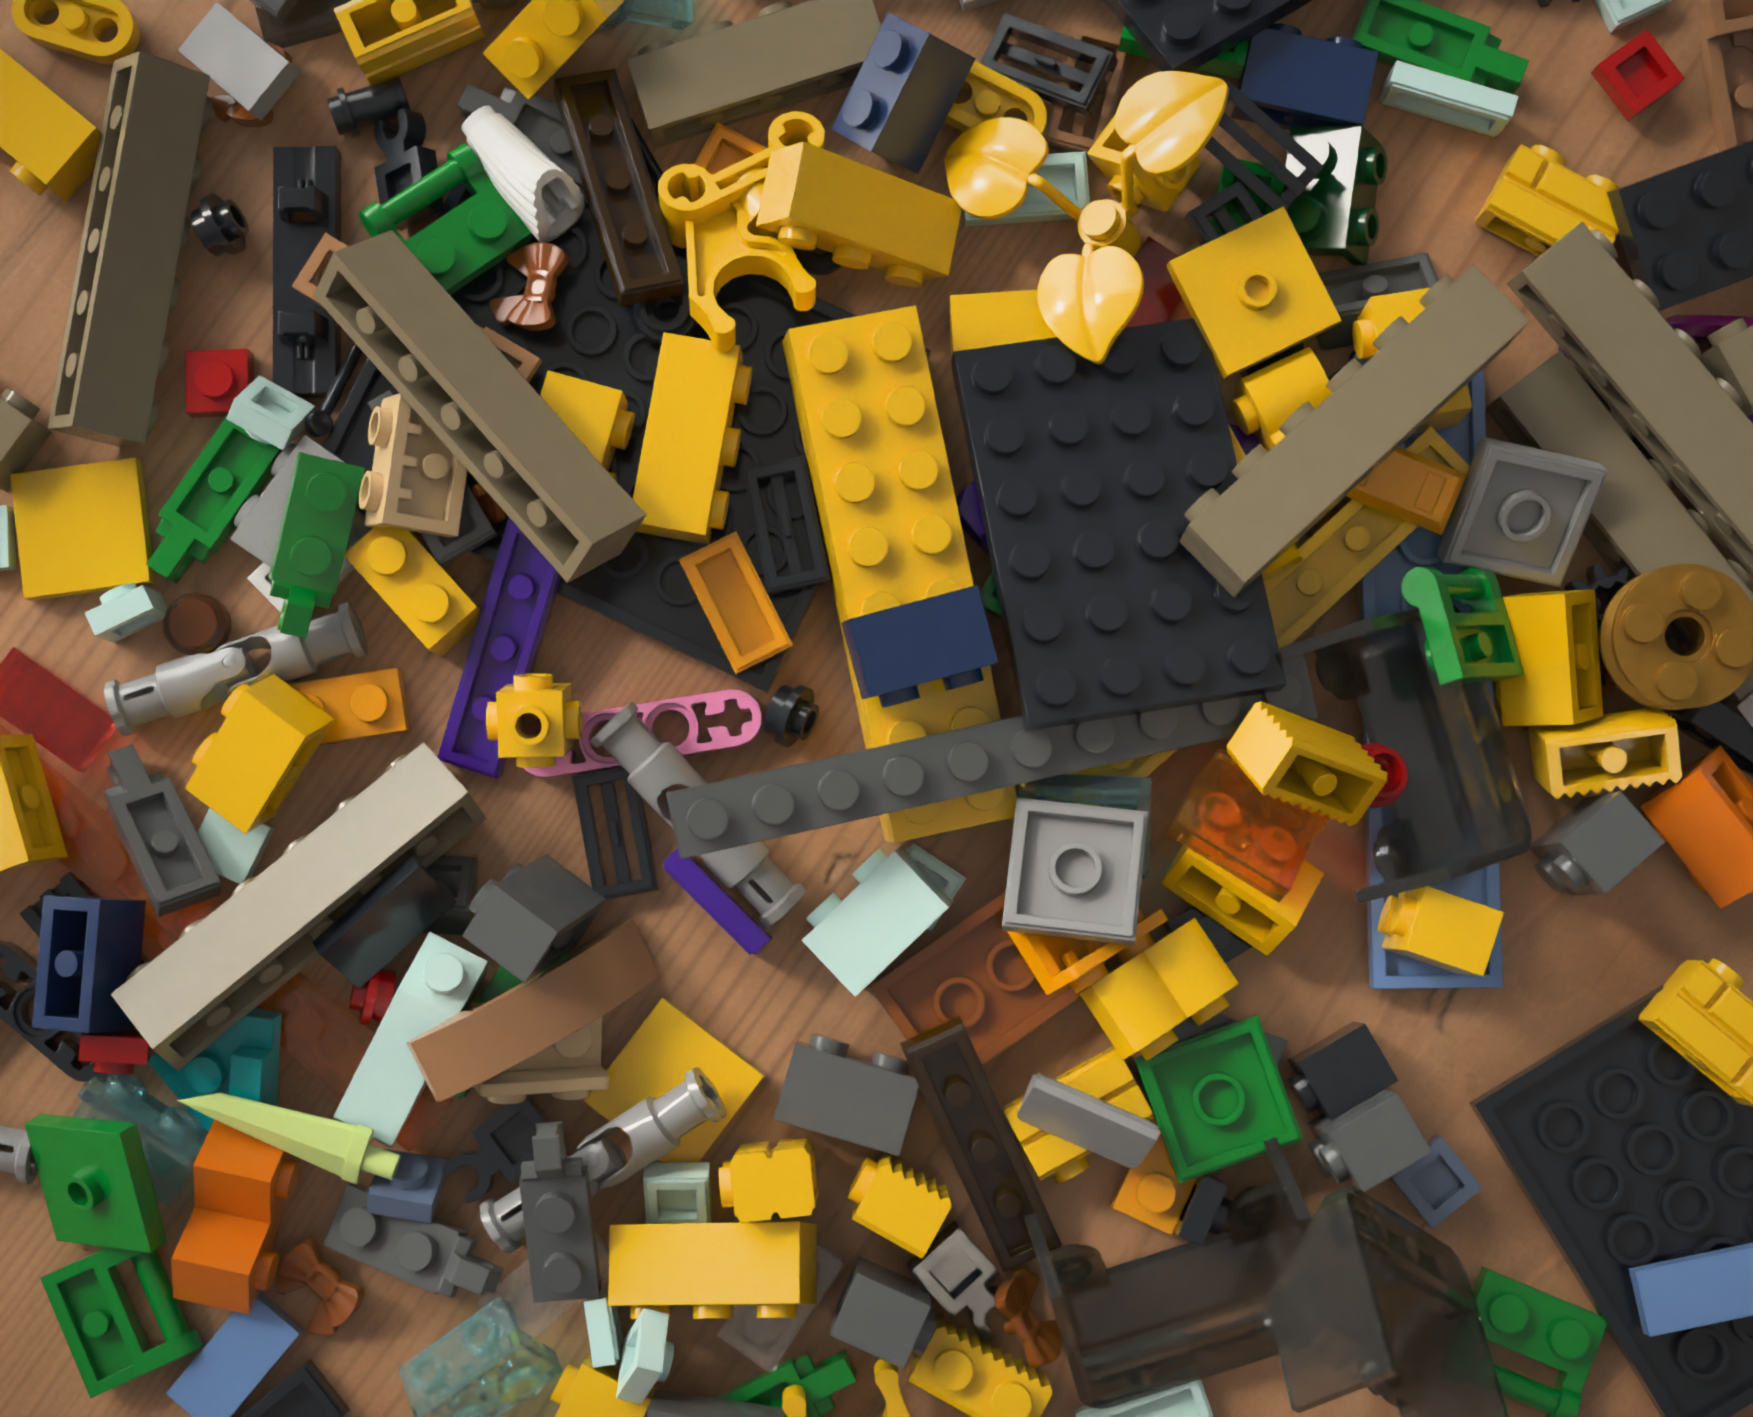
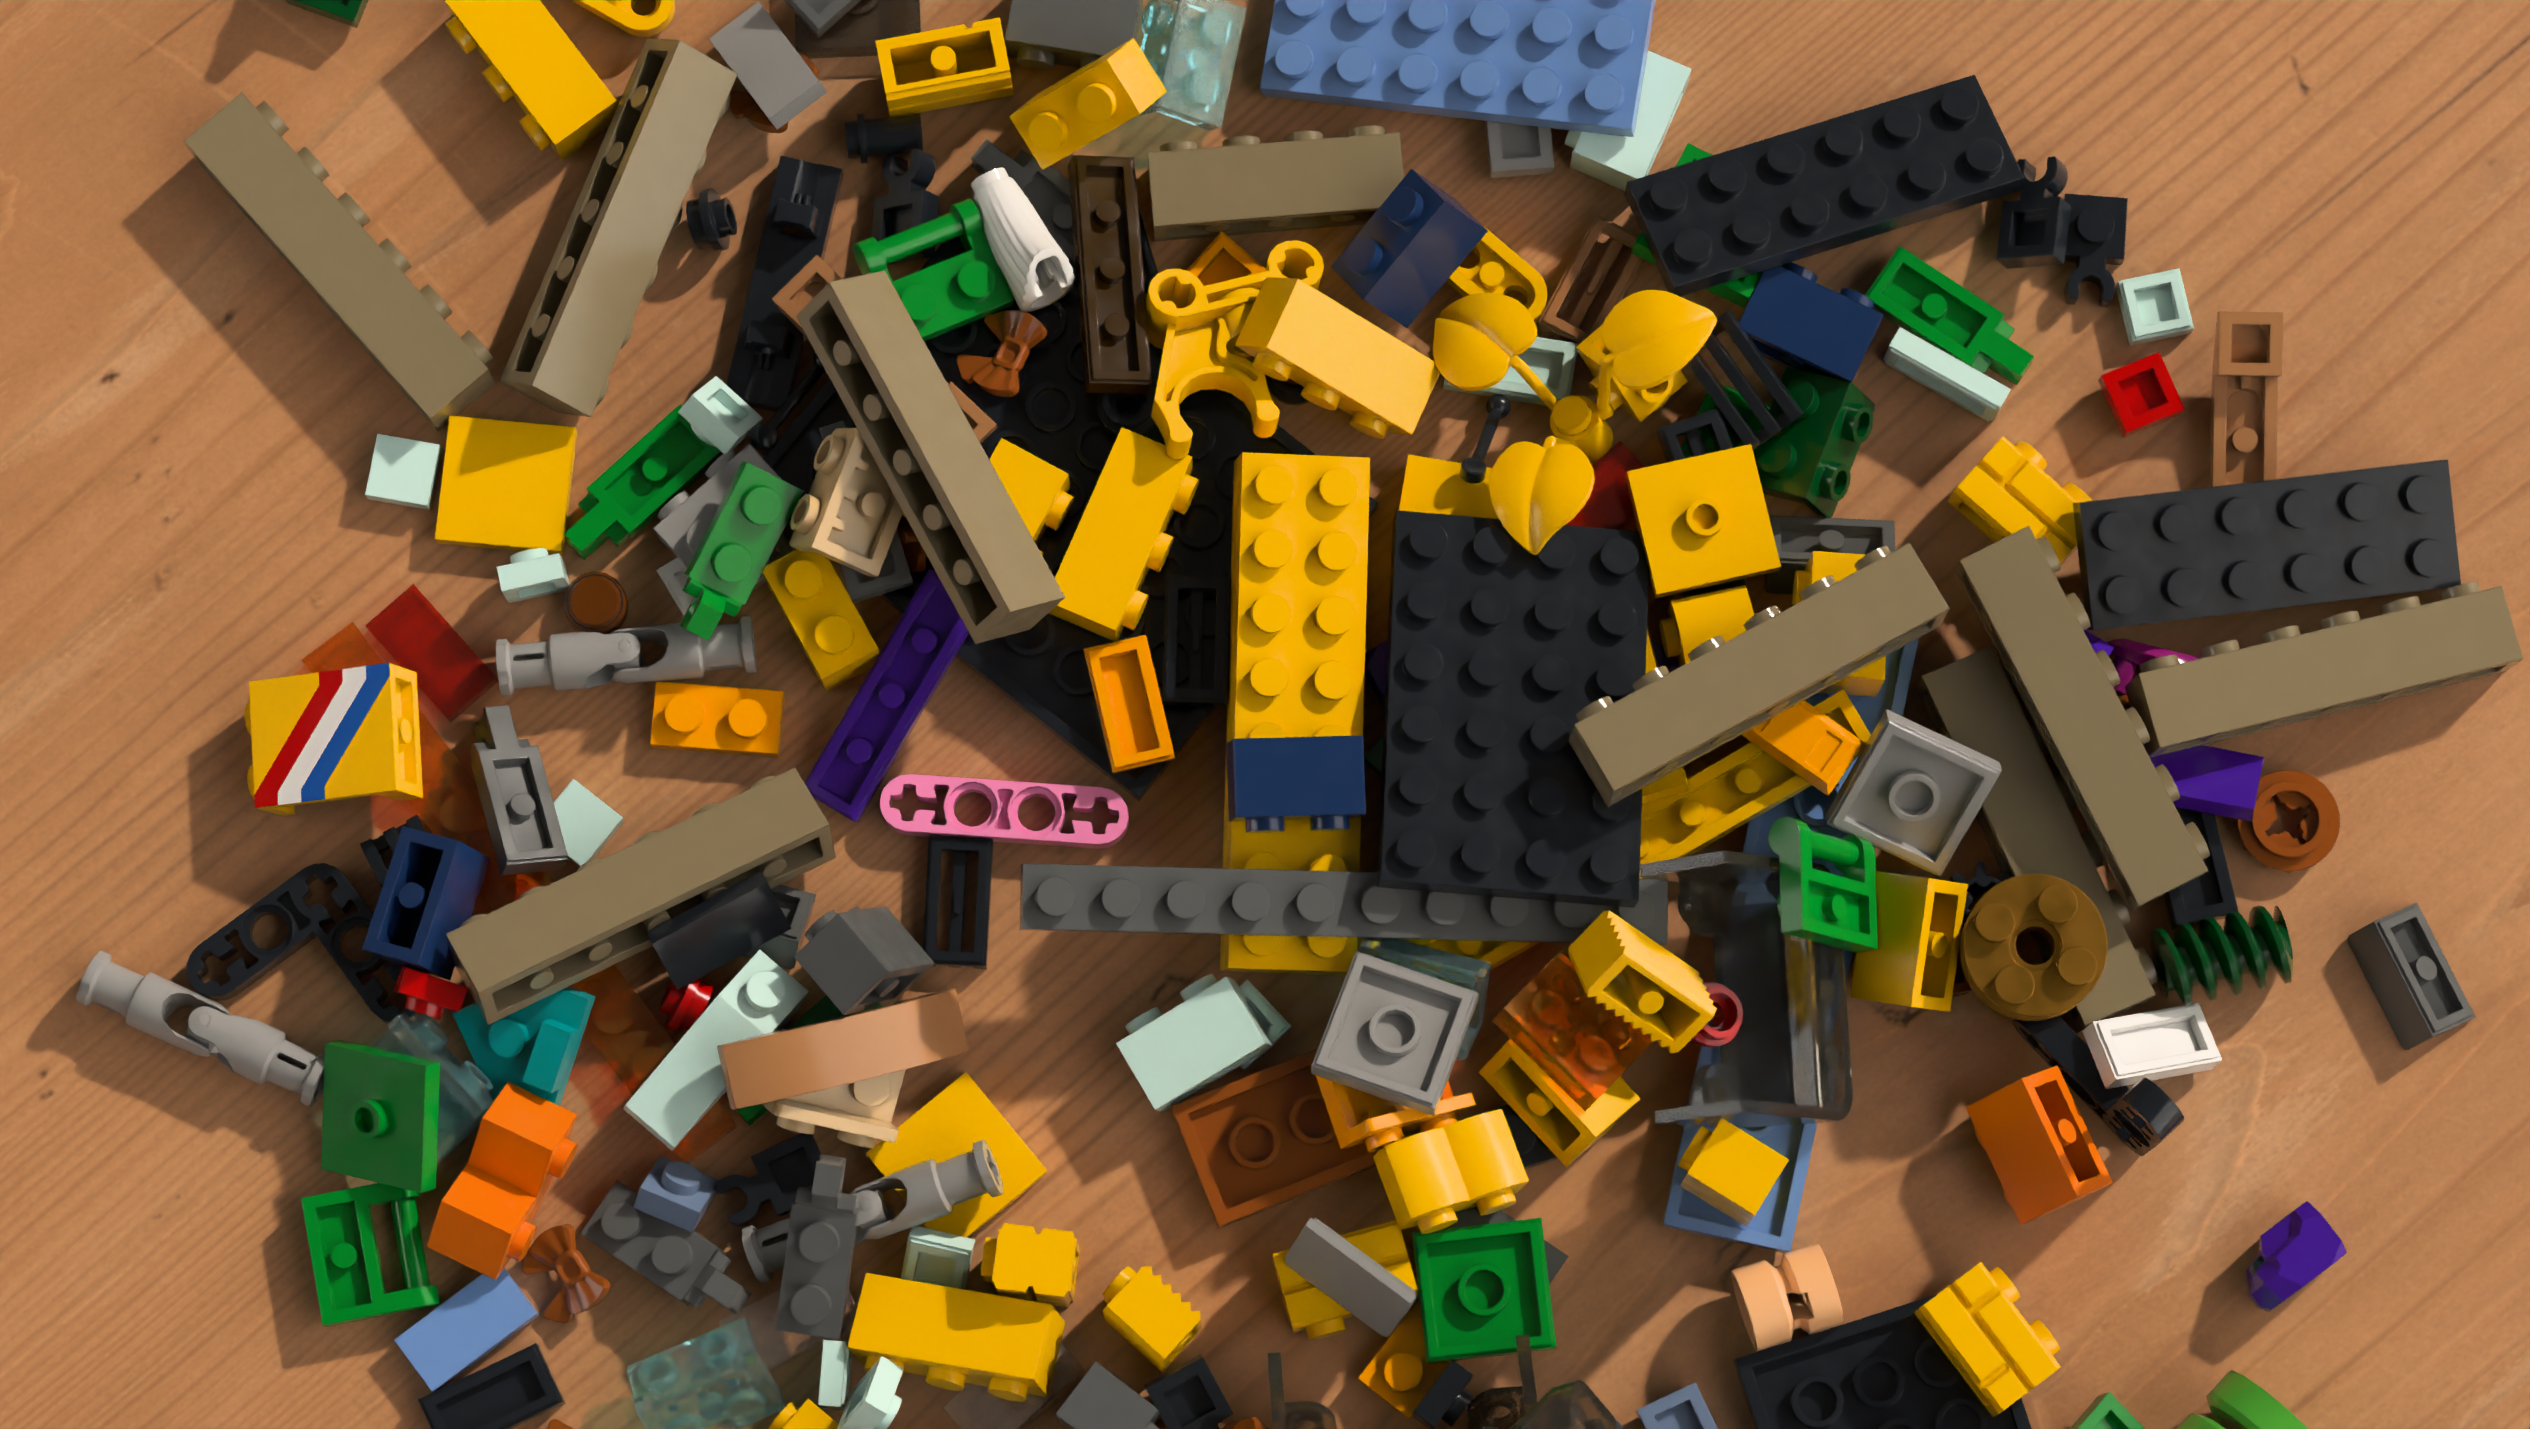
camera: 10 degrees right, 5 degrees down
yellowish green bar [177,1092,401,1184] -> none
red plate [185,349,254,418] -> none
yellow brick [185,674,335,835] -> none
yellow brick [486,673,582,768] -> none
light grey piece [589,701,807,928] -> none
dark purple tile [663,848,773,955] -> none
black plate [764,685,819,747] -> none
dark grey brick [773,1033,919,1156] -> none
dark brown tile [900,1016,1062,1272] -> none
black tile [980,13,1118,117] -> none
black brick [1288,1021,1399,1120] -> none
dark grey brick [1307,1089,1432,1193] -> none
yellow brick [1528,707,1682,800] -> none
dark grey brick [1529,791,1665,895] -> none
none -> black hinge [1460,394,1511,484]
none -> light nougat wheel [1731,1243,1844,1351]

